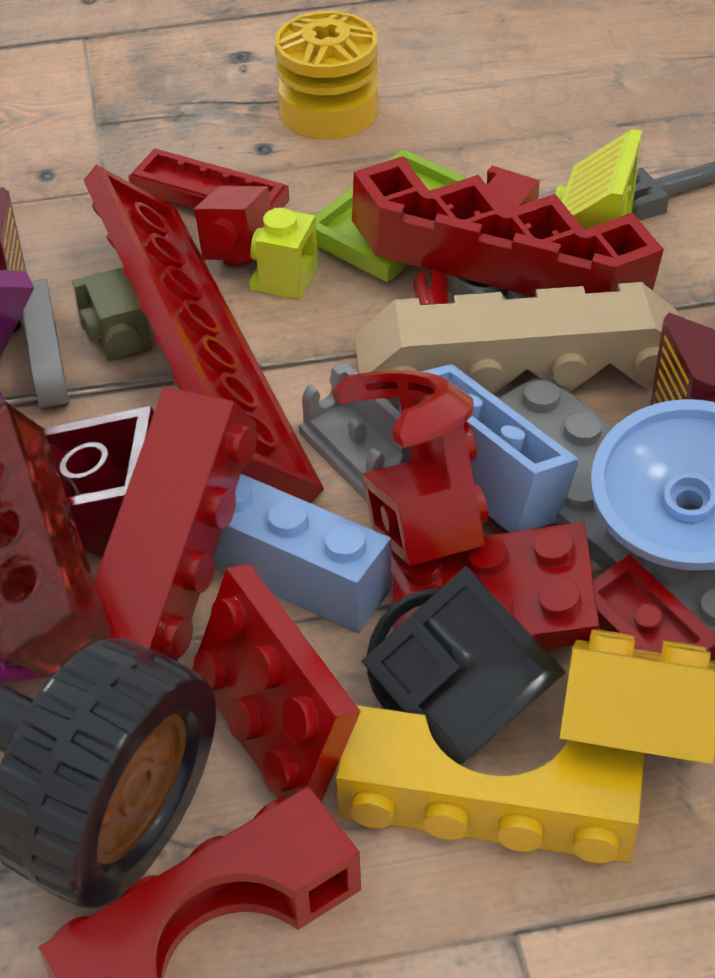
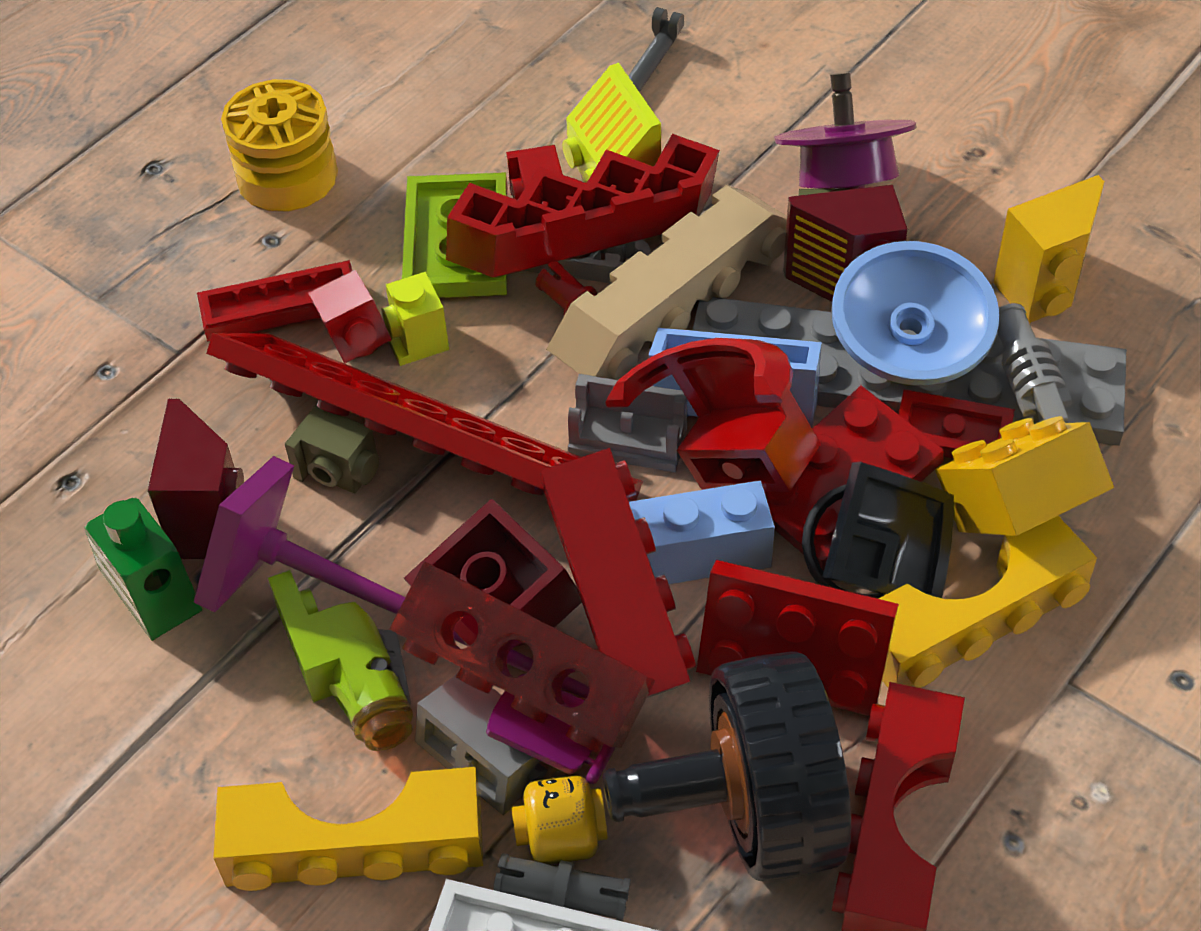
camera: 40 degrees left, 5 degrees up
light grey beam [23,279,69,408] -> none

